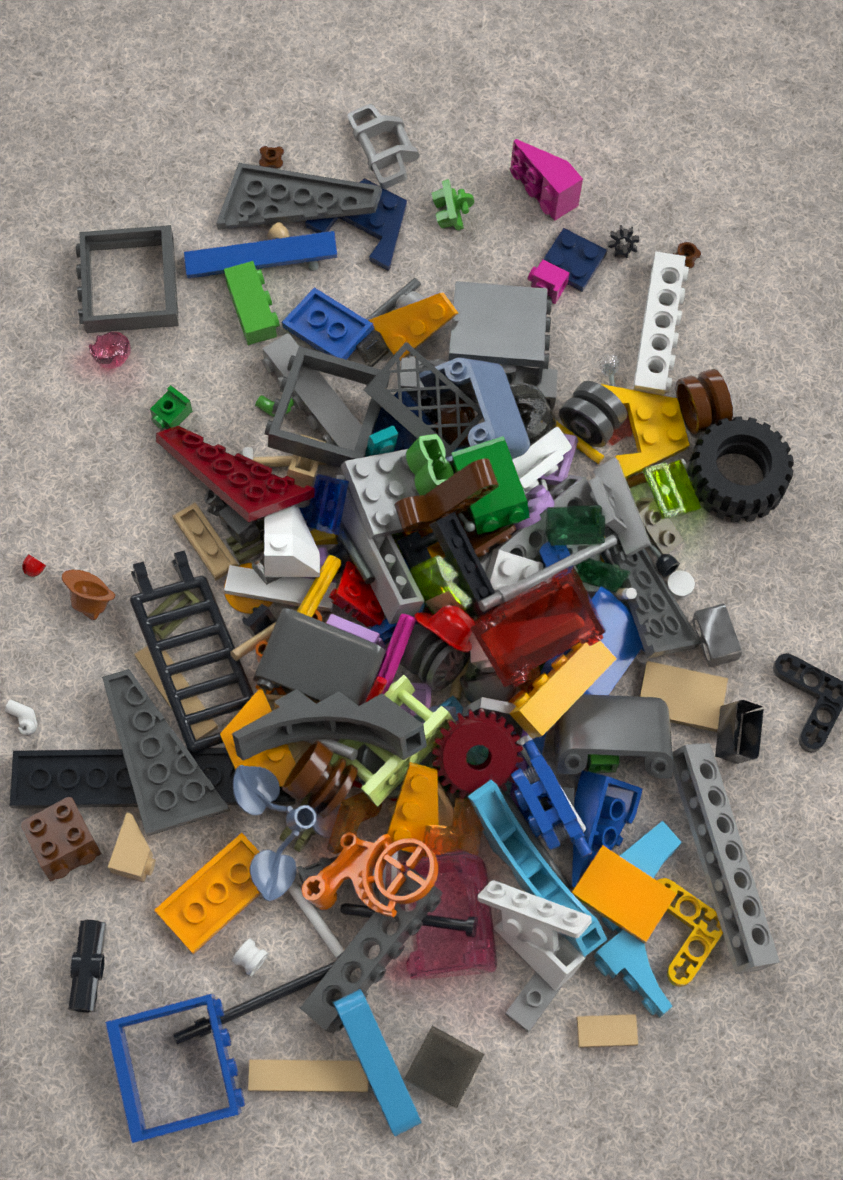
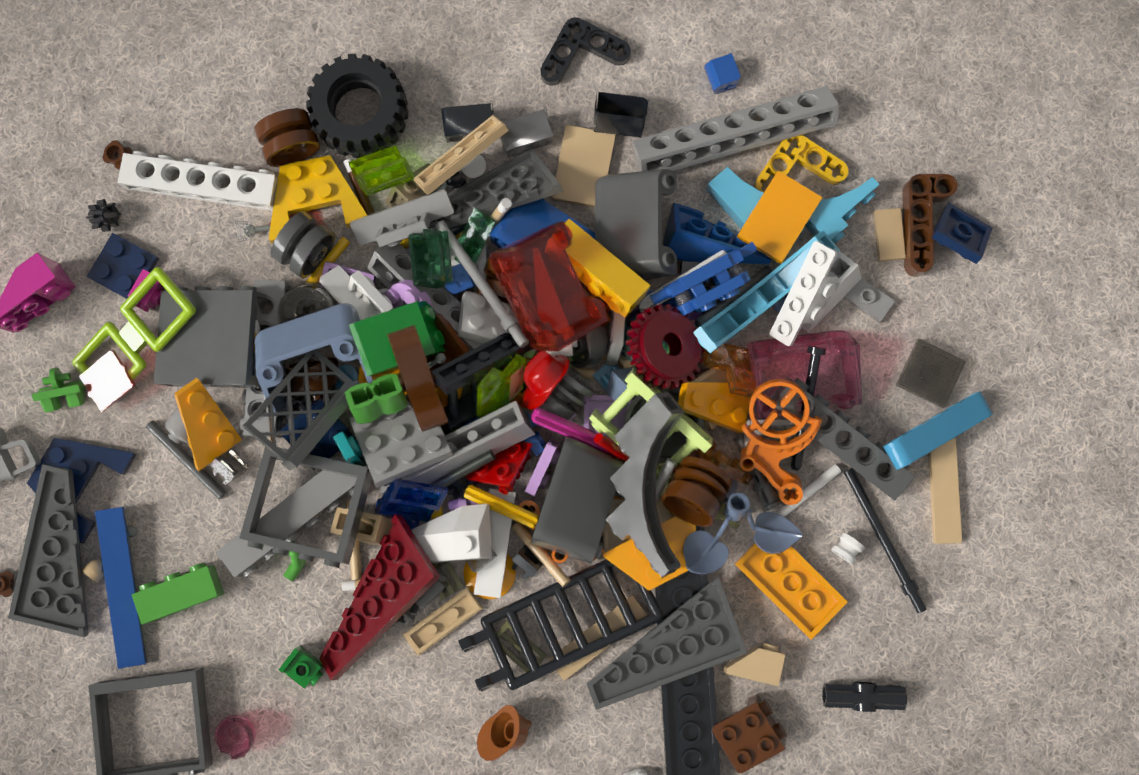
camera: 90 degrees left, 15 degrees up
blue window [106,994,245,1143] -> none
blue plate [282,287,374,360] -> none
none -> lime bar [72,267,196,405]
none -> piece [79,350,136,412]
none -> tan tile [413,115,509,195]
none -> black piece [441,103,494,143]
none -> blue piece [704,53,741,94]
none -> reddish brown beam [902,174,958,277]
none -> dark blue plate [932,202,993,264]

